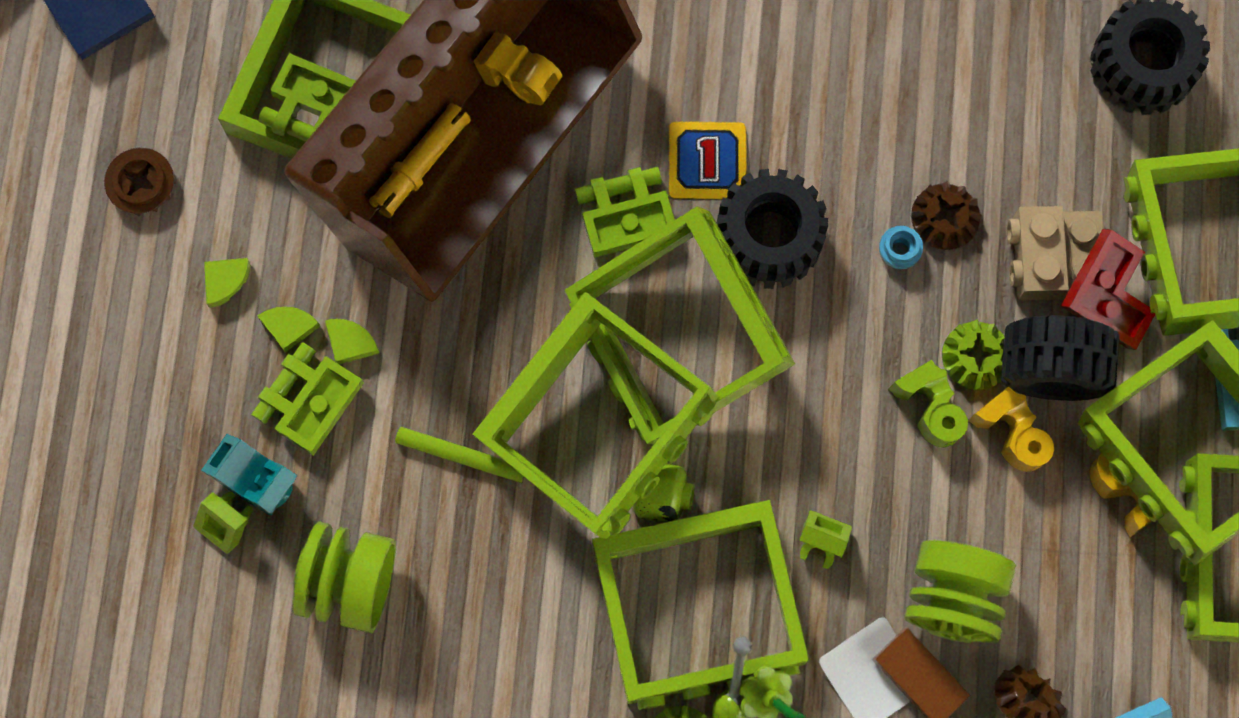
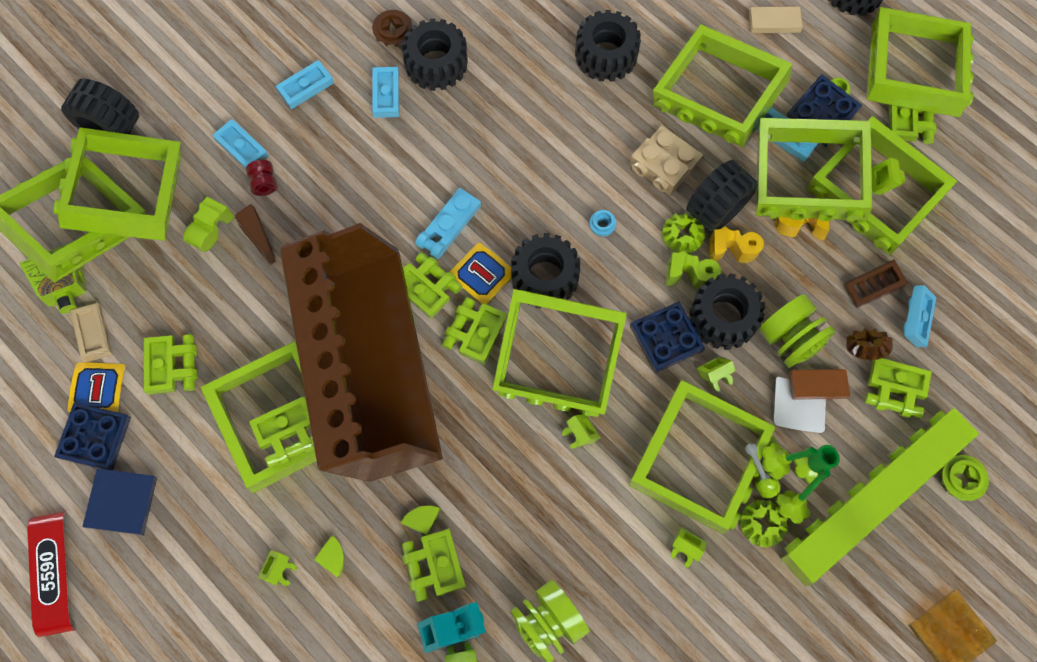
camera: 50 degrees left, 5 degrees down
reddish brown gear [104,148,176,217] -> none
lime tile [257,307,321,353] -> none
yellow pin [369,103,471,218] -> none
lime bar [395,426,525,483] -> none
lime window [472,291,719,540] -> none
yellow leg [473,31,562,105] -> none
lime head [631,463,695,523] -> none
reddish brown gear [911,181,982,250] -> none
red plate [1061,229,1156,350] -> none
none -> lime tile [257,550,298,586]
none -> lime plate [403,252,462,319]
none -> medium azure plate [415,188,481,259]
none -> lime tile [562,415,601,449]
none -> dark blue tile [630,301,705,373]
none -> lime tile [670,527,707,568]
none -> black tyre [690,274,765,350]
none -> reddish brown slope [844,259,908,308]

